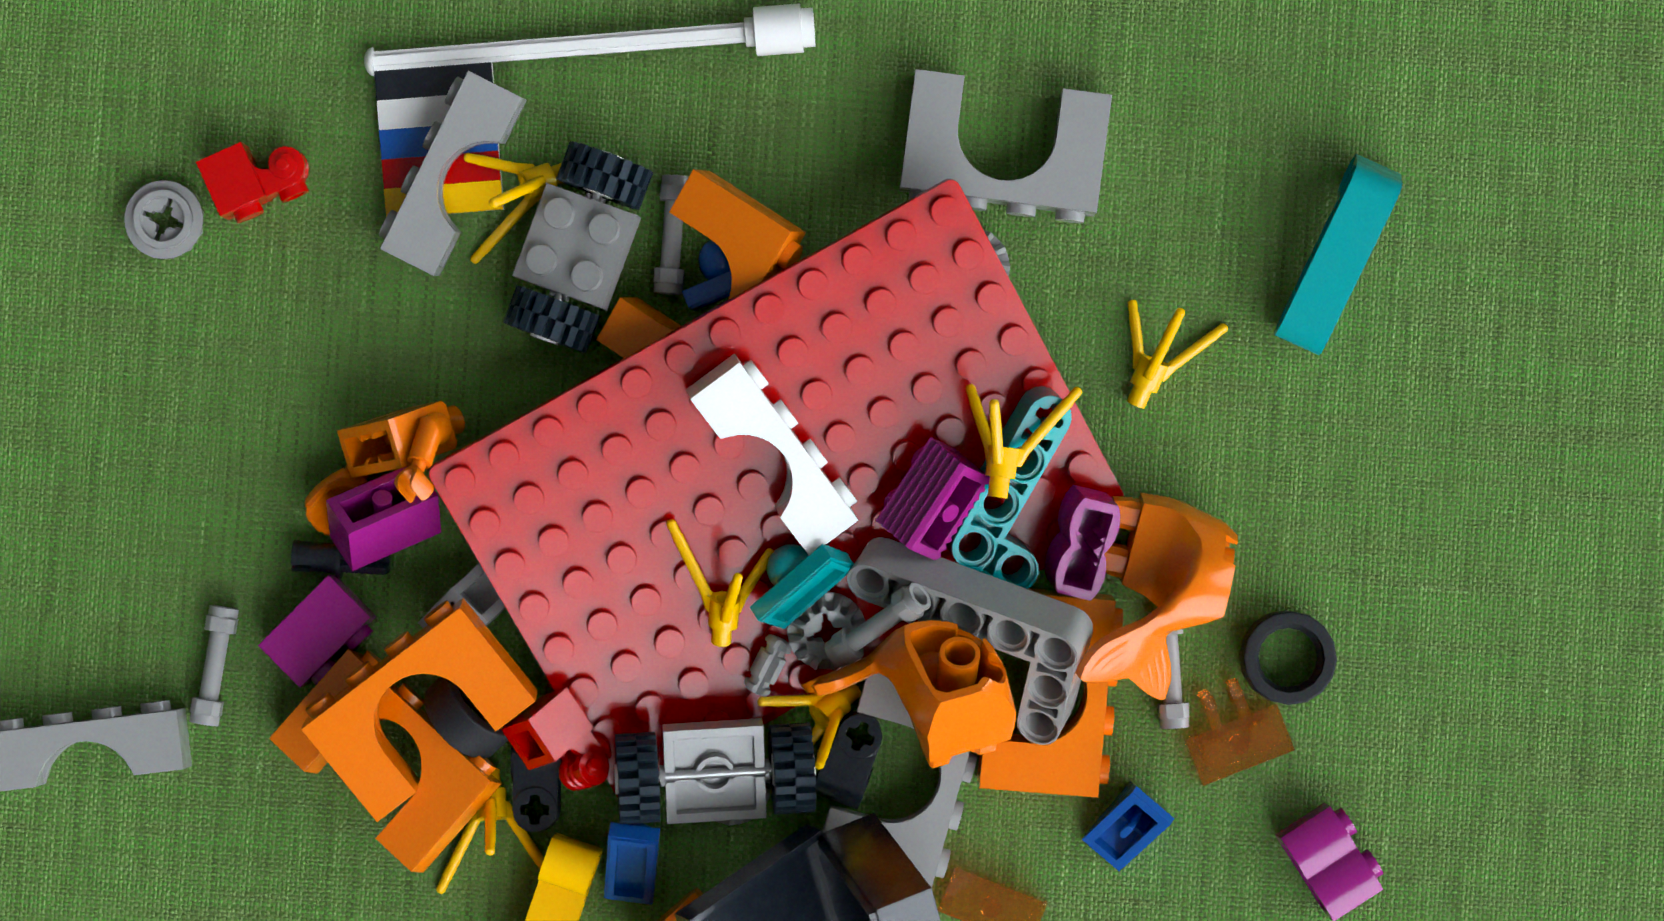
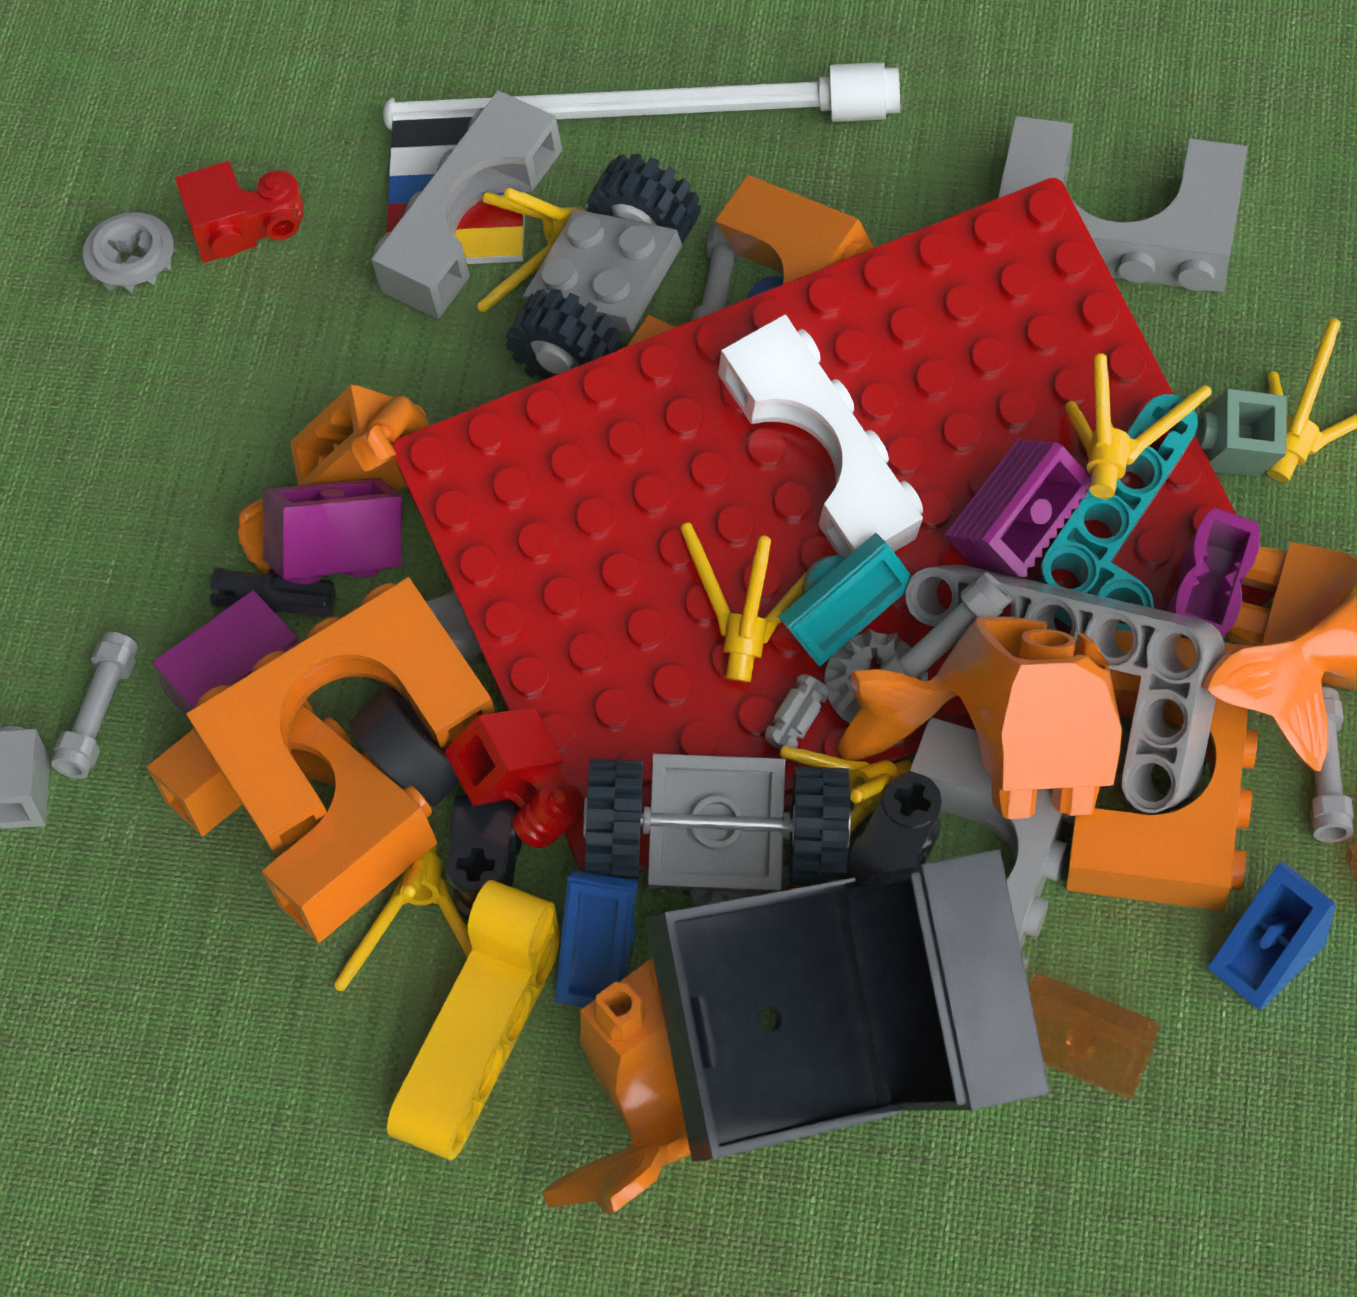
camera: 10 degrees right, 30 degrees down
none -> sand green brick [1195,389,1287,477]

